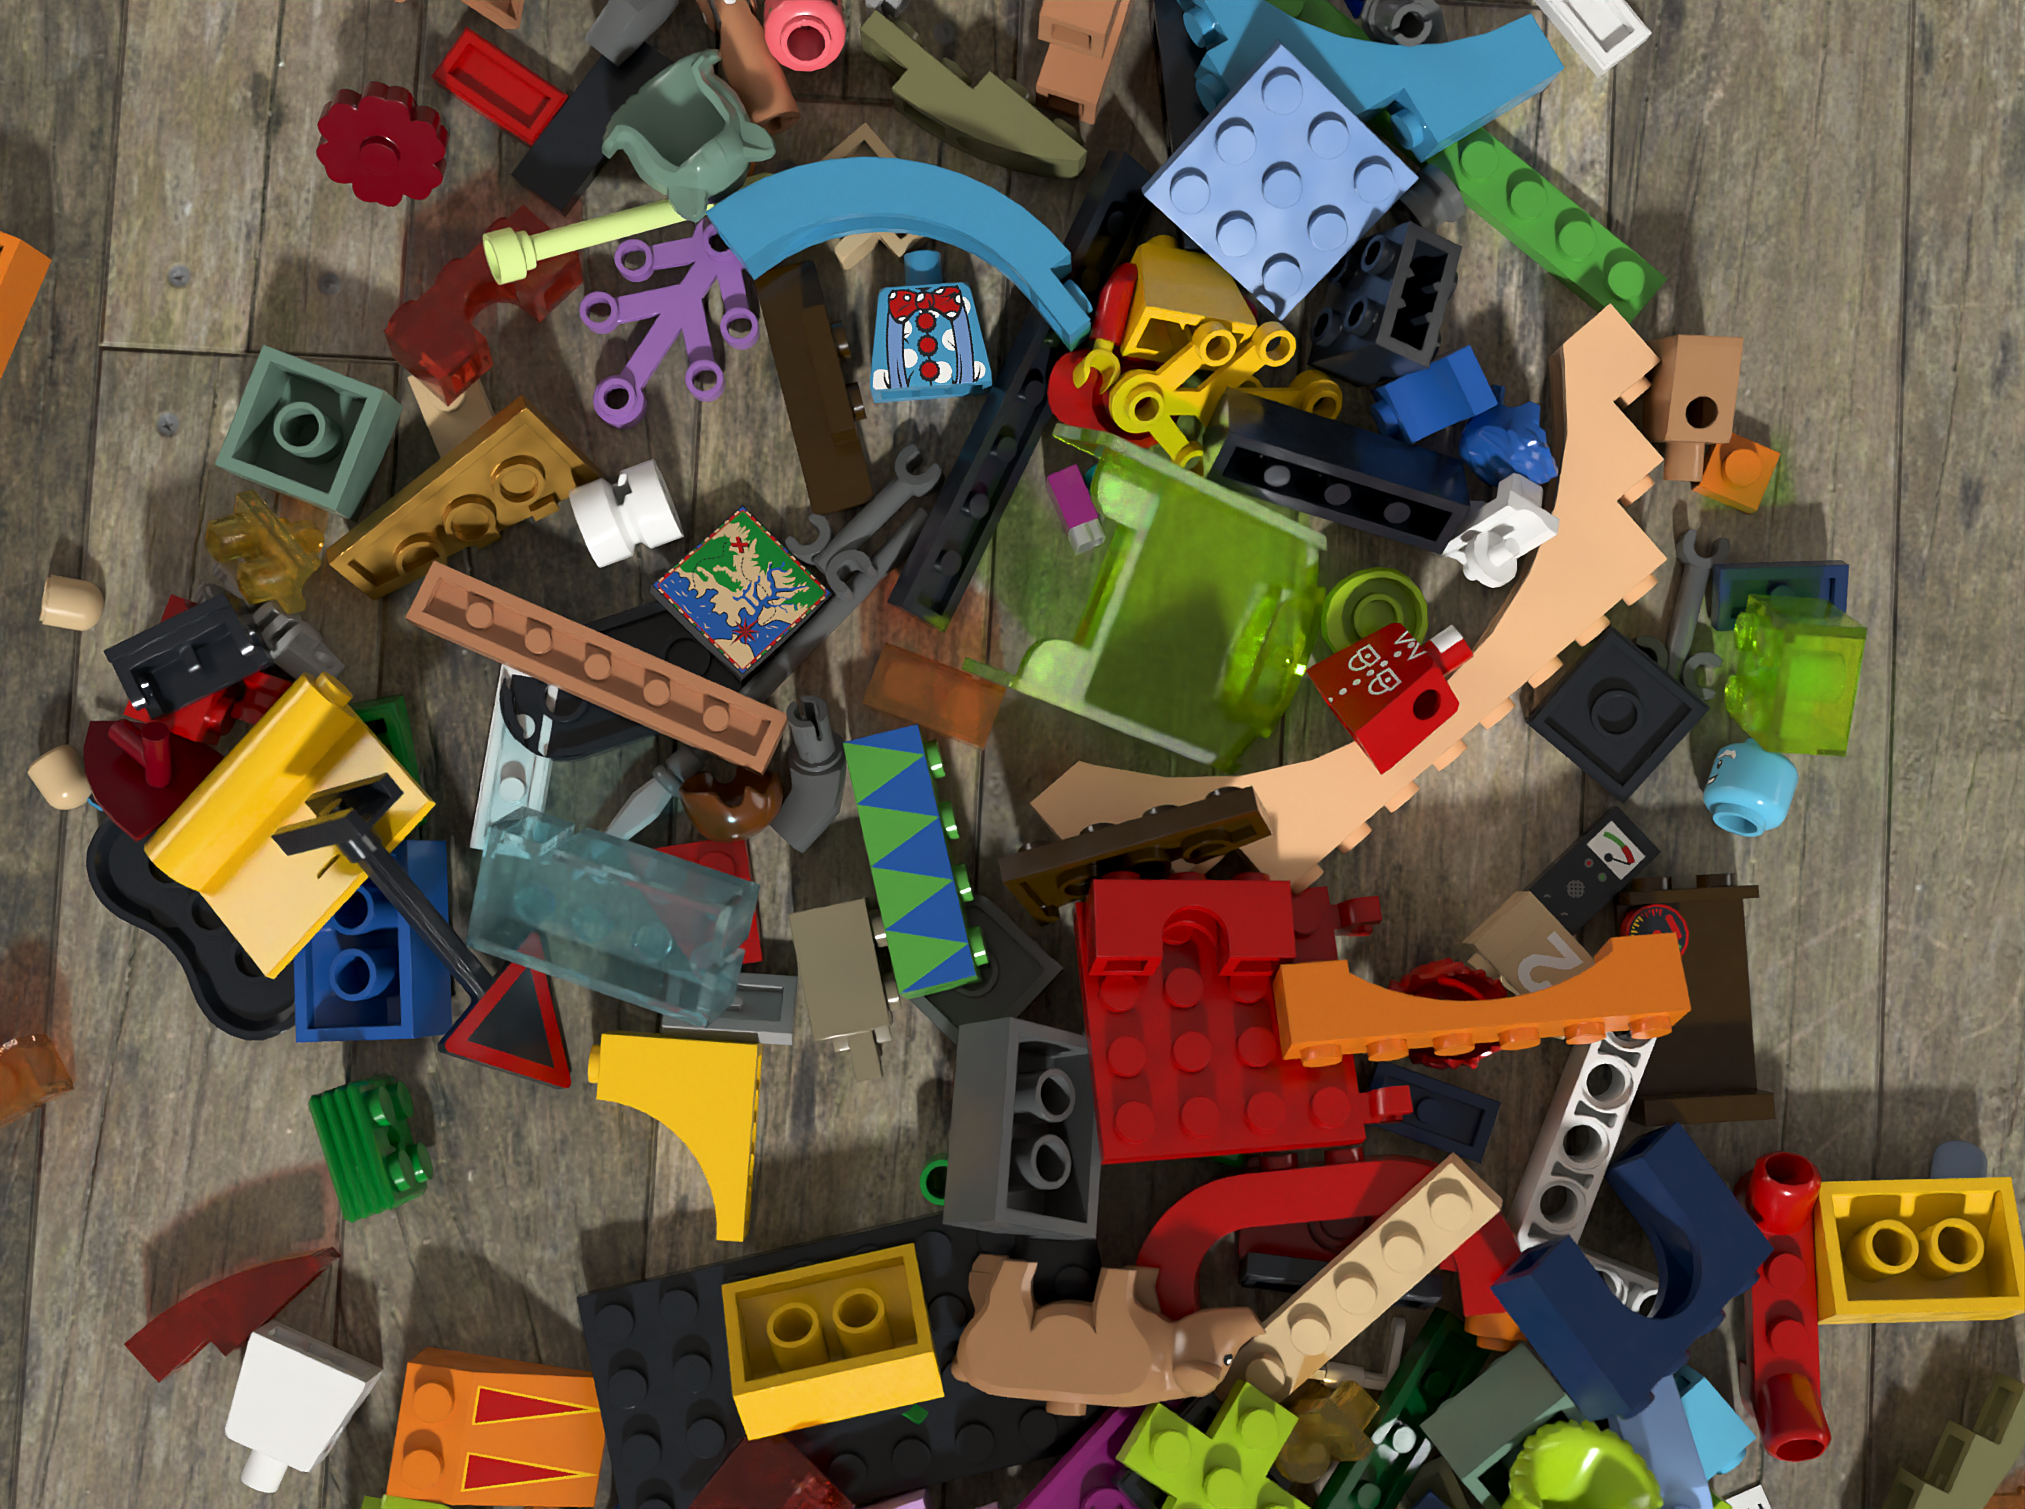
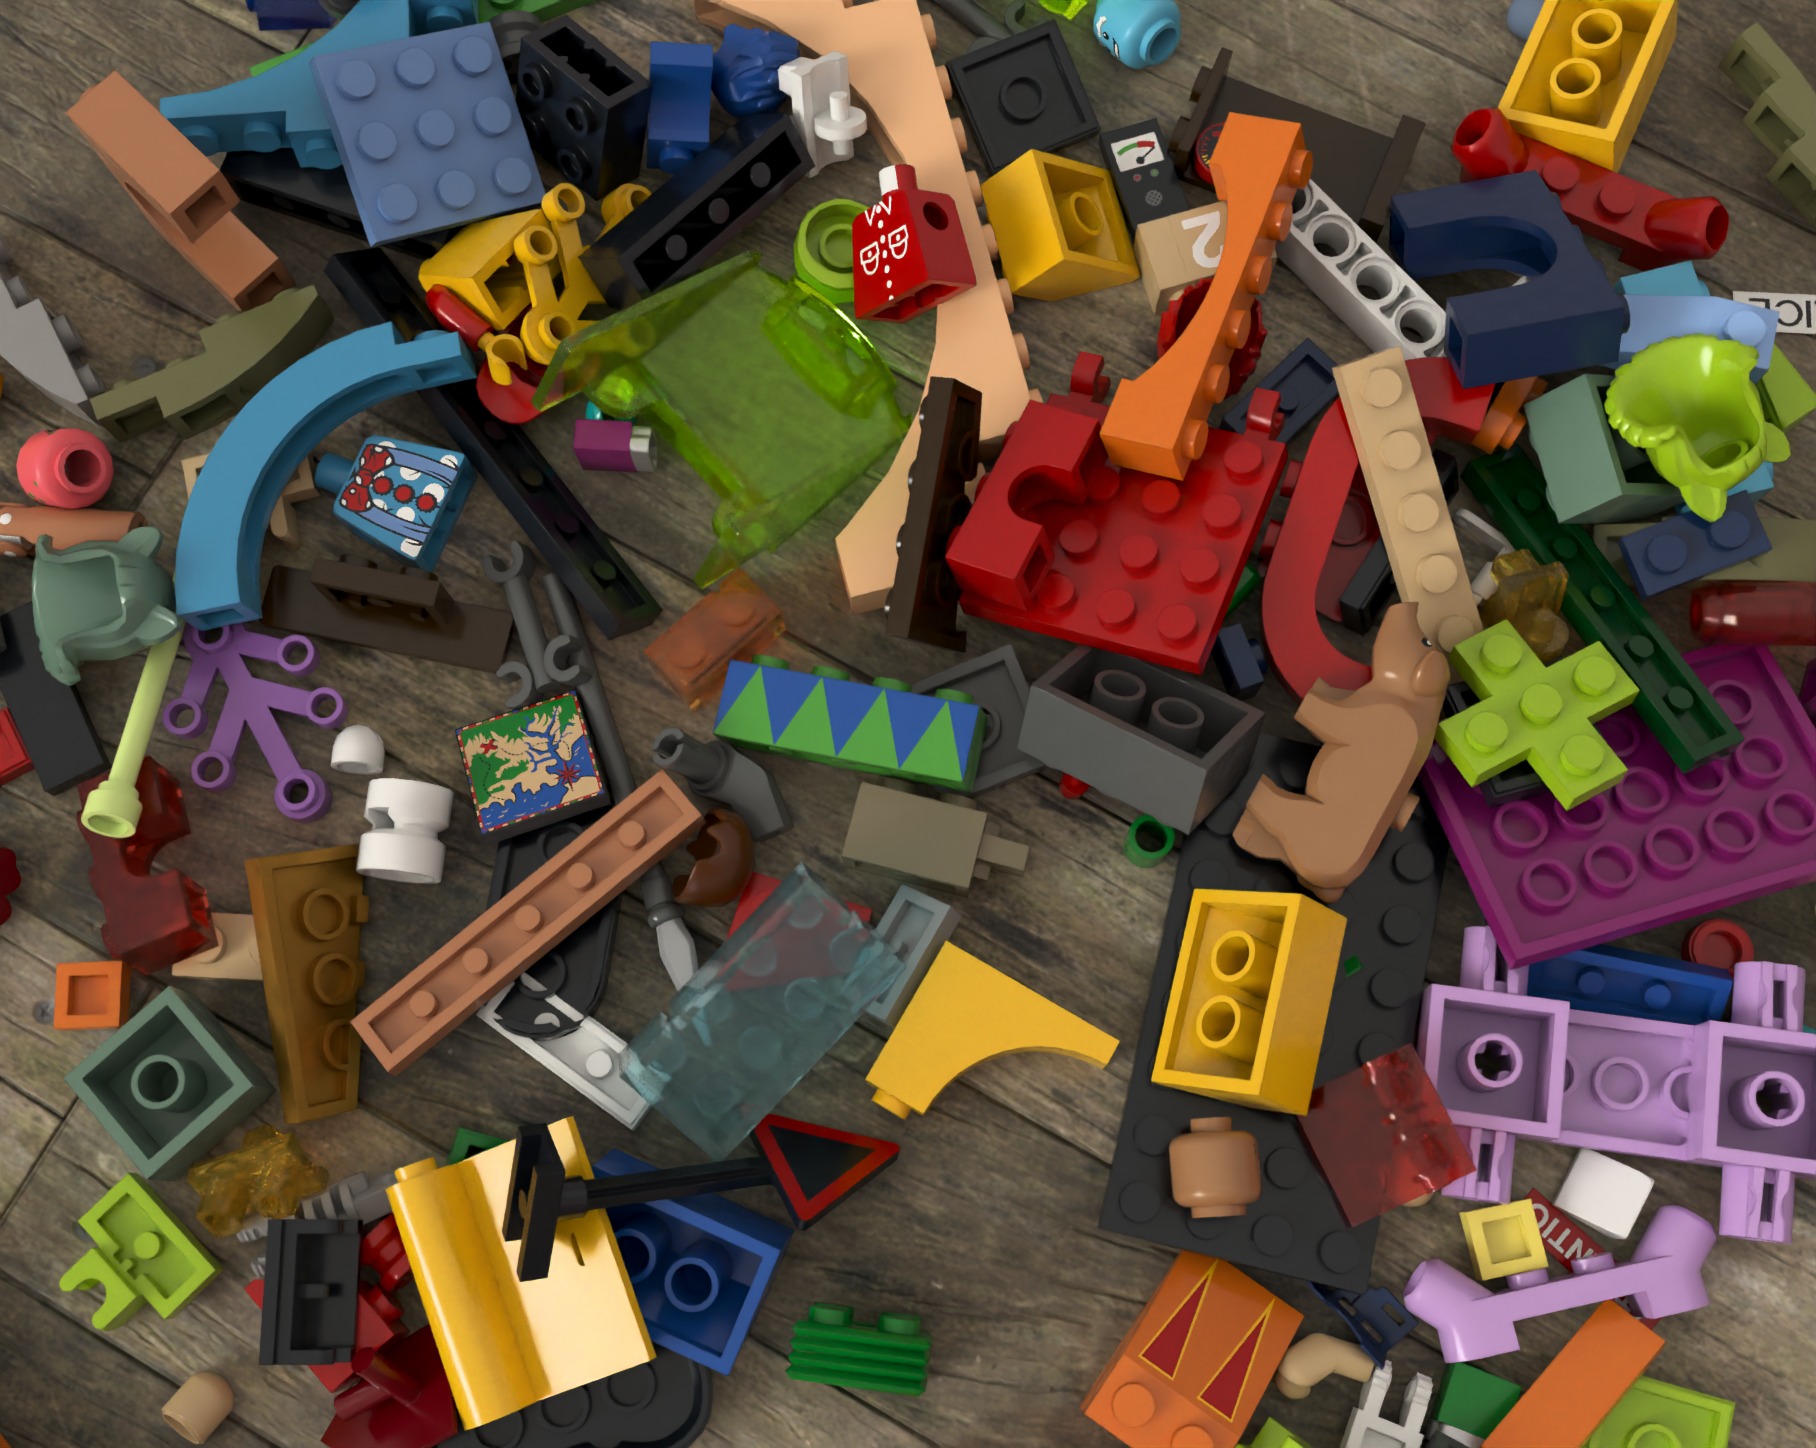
camera: 55 degrees left, 10 degrees down
none -> orange plate [53,961,131,1031]
none -> lime plate [59,1173,224,1331]
none -> white hinge [331,724,385,775]
none -> yellow slope [980,149,1141,302]
none -> medium nougat head [1169,1117,1262,1218]
none -> dark blue plate [1211,622,1267,701]

